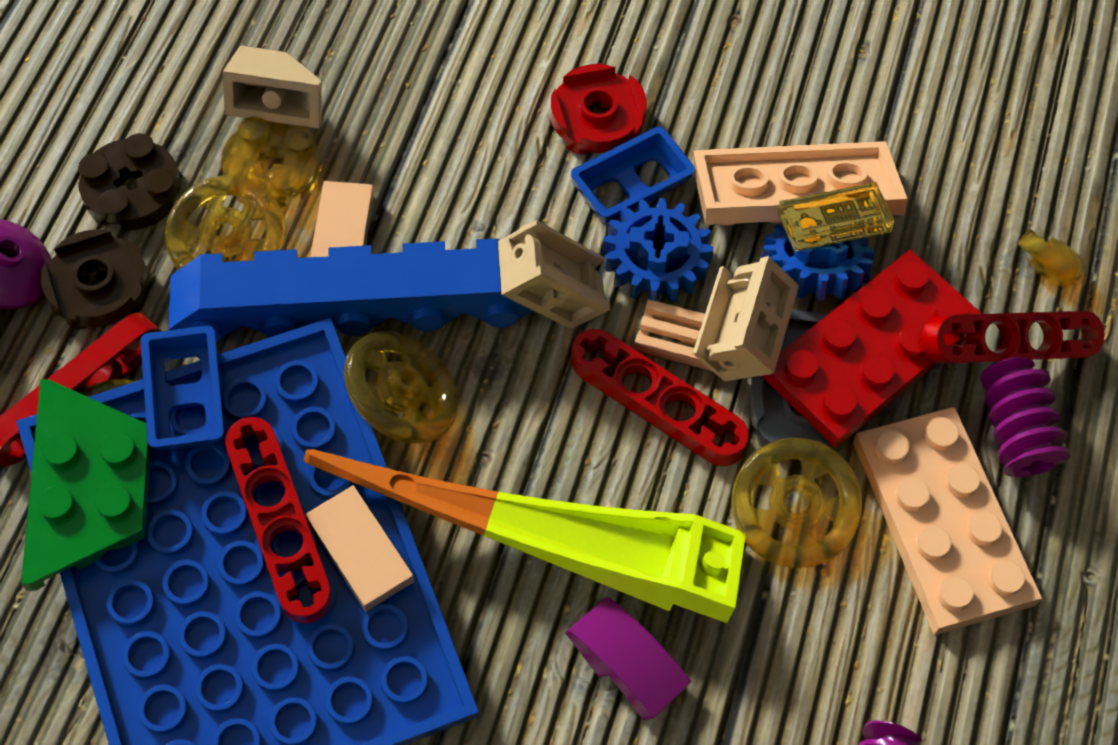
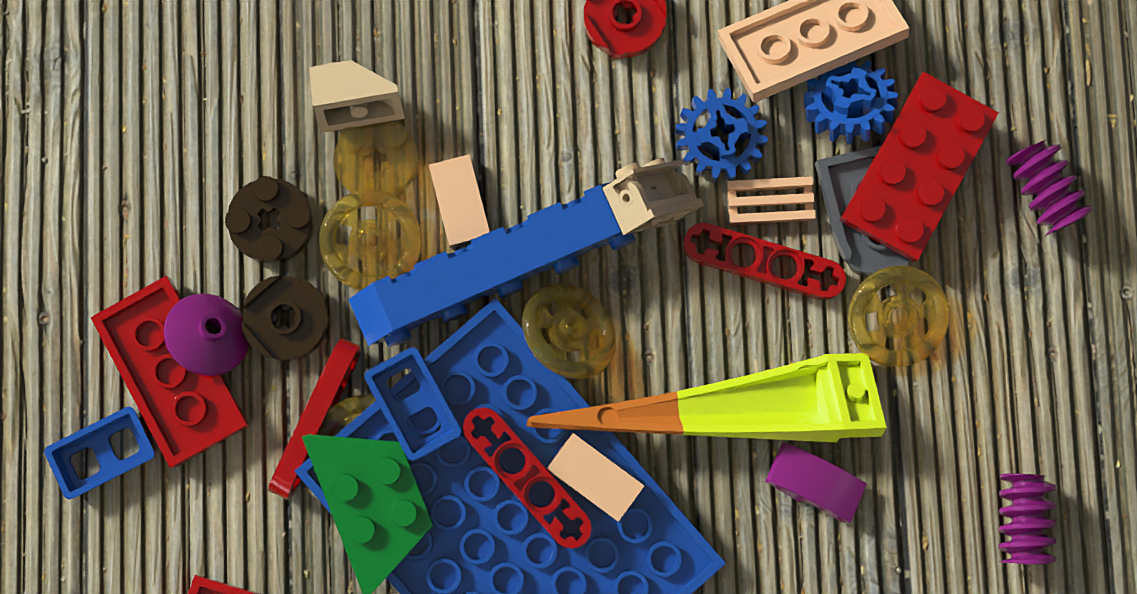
camera: 15 degrees left, 20 degrees up
blue piece [571,127,695,224] -> none
tan hinge [693,256,799,381] -> none
clear yellow tile [777,182,895,251] -> none
light nougat plate [853,407,1042,635] -> none
red beam [921,311,1105,363] -> none
clear yellow cylinder [1017,228,1084,288] -> none

